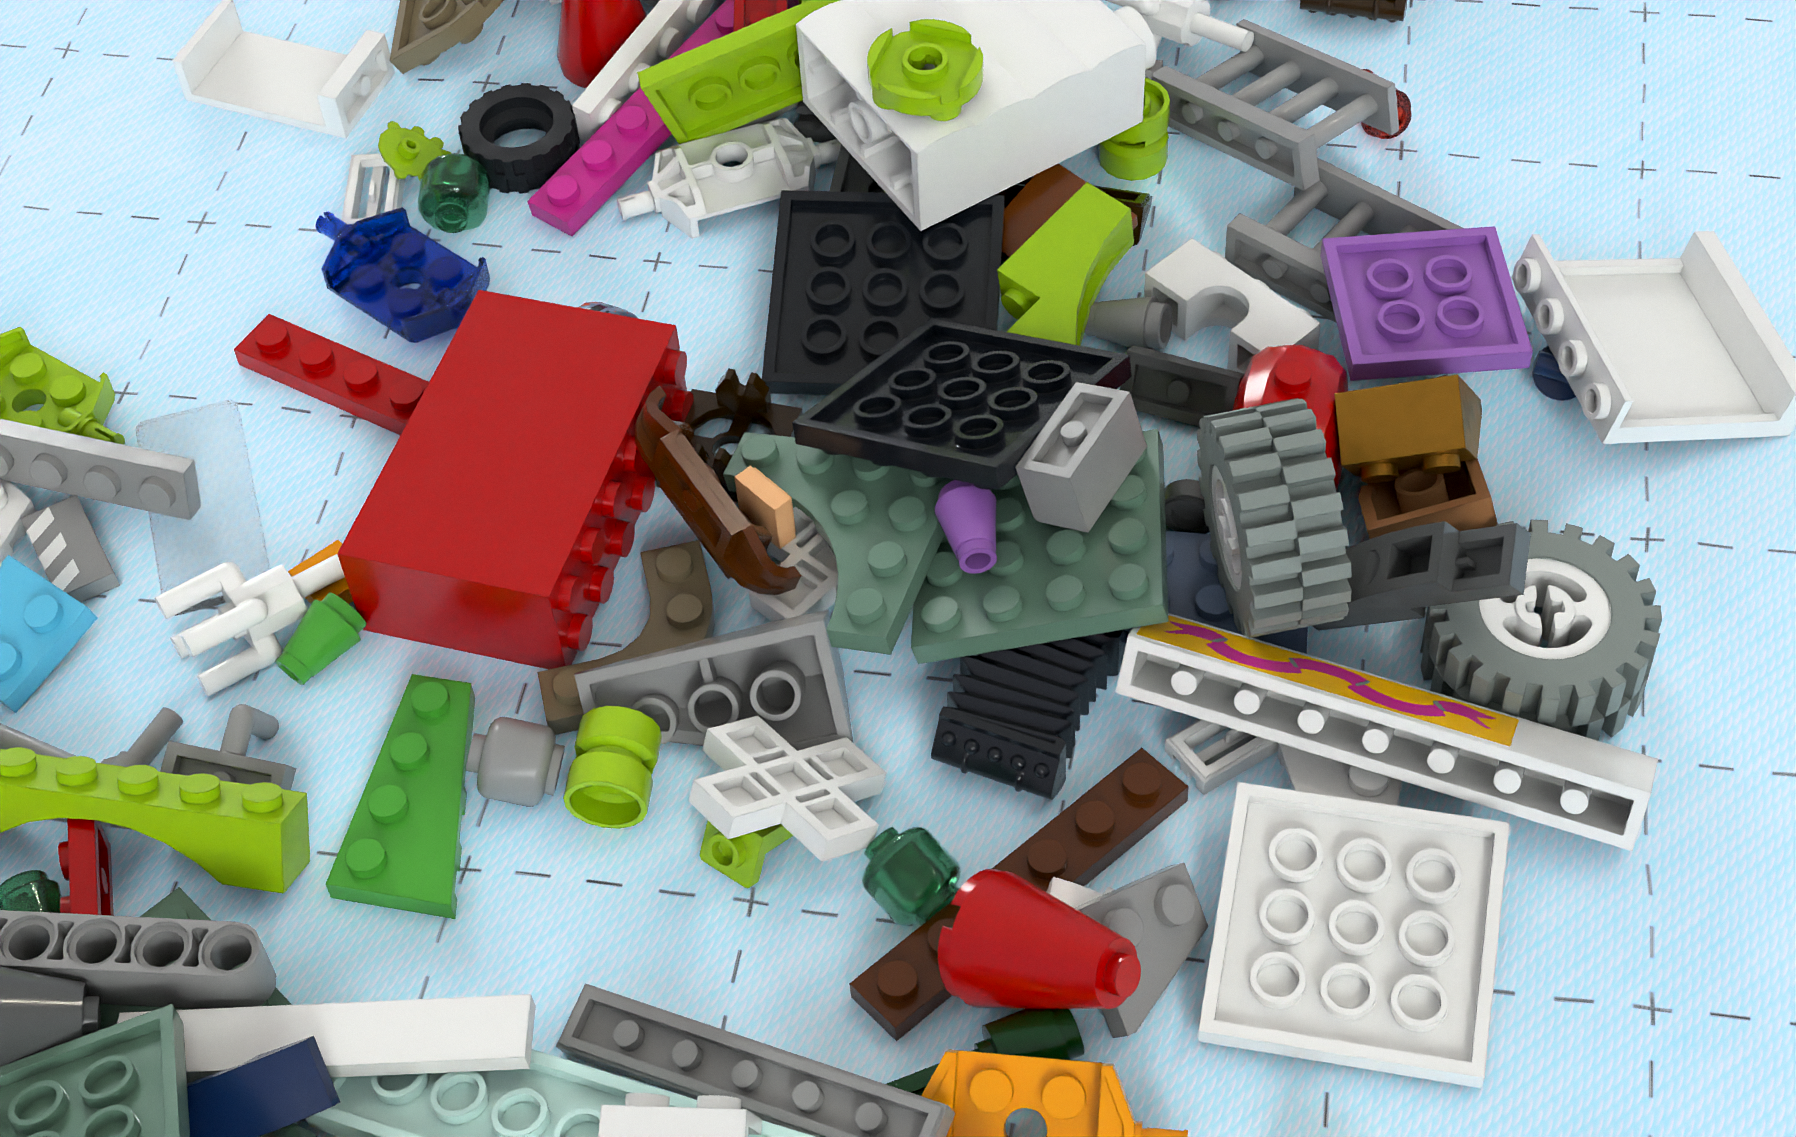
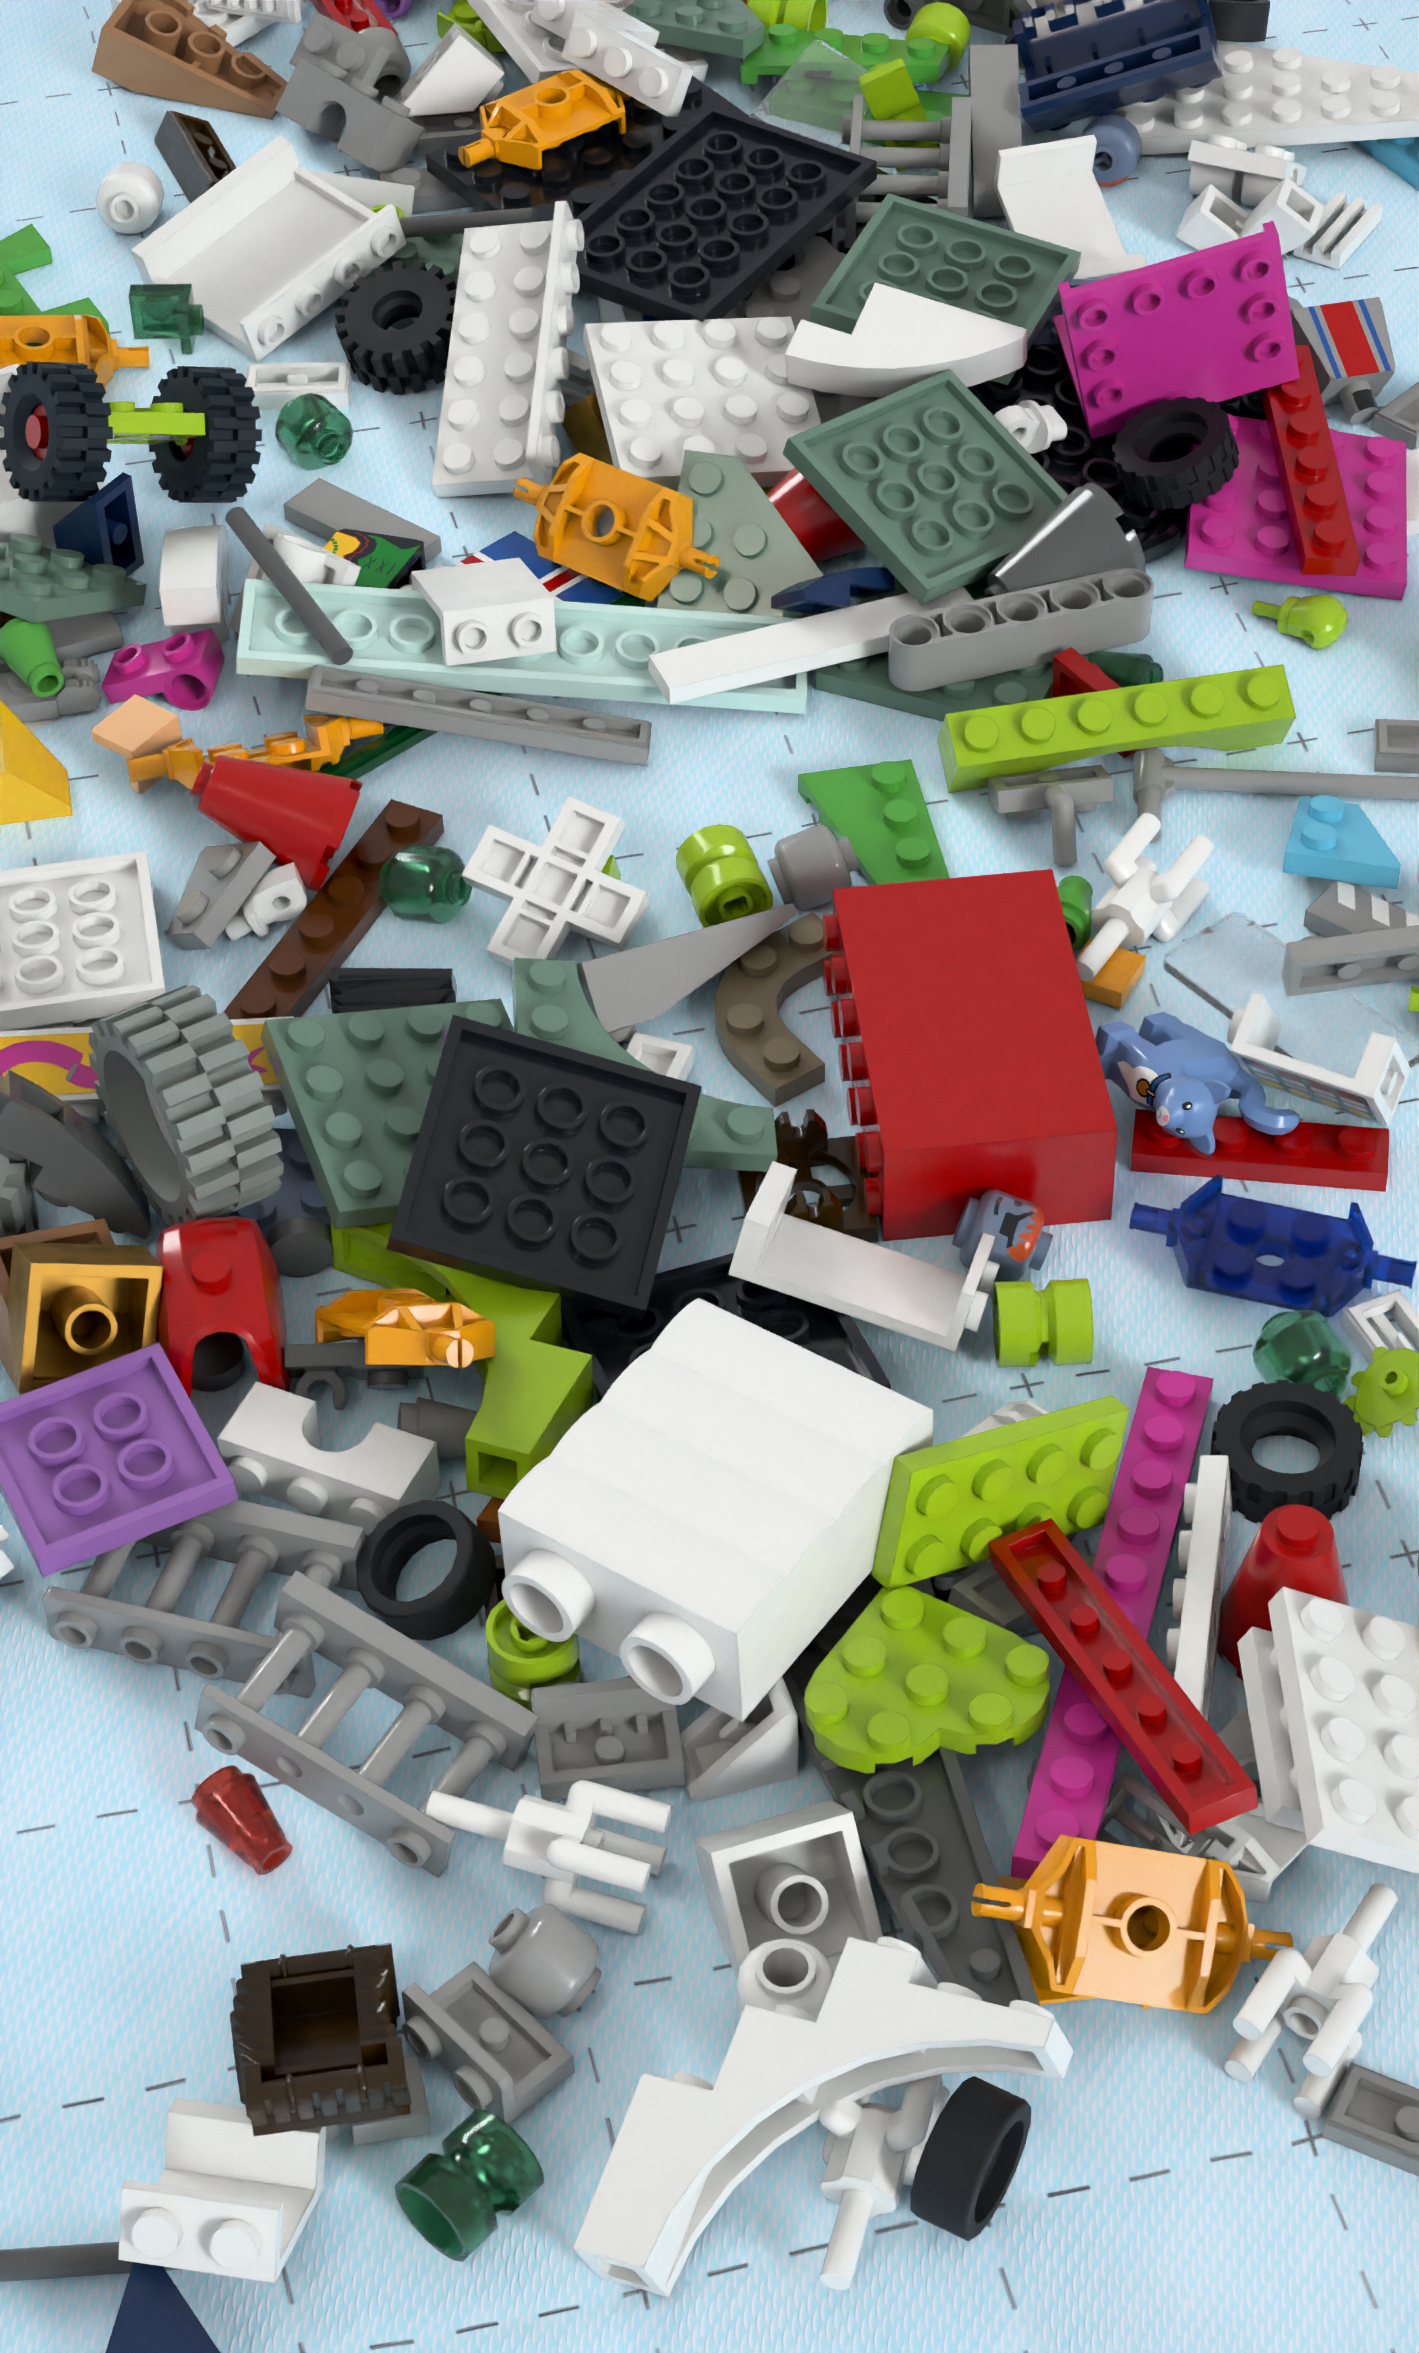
camera: 155 degrees right, 5 degrees down
reddish brown plate [635,386,802,595] -> none
light nougat tile [734,465,796,549] -> none
lime plate [867,19,983,121] -> none
light grey panel [1015,382,1147,533] -> none
none -> light orange plate [315,1287,495,1368]
none -> black tyre [356,1500,497,1641]
none -> white panel [728,1161,1000,1352]
none -> lime wheel [992,1278,1094,1368]
none -> medium blue animal [1095,1012,1300,1155]
none -> white panel [1227,992,1411,1127]

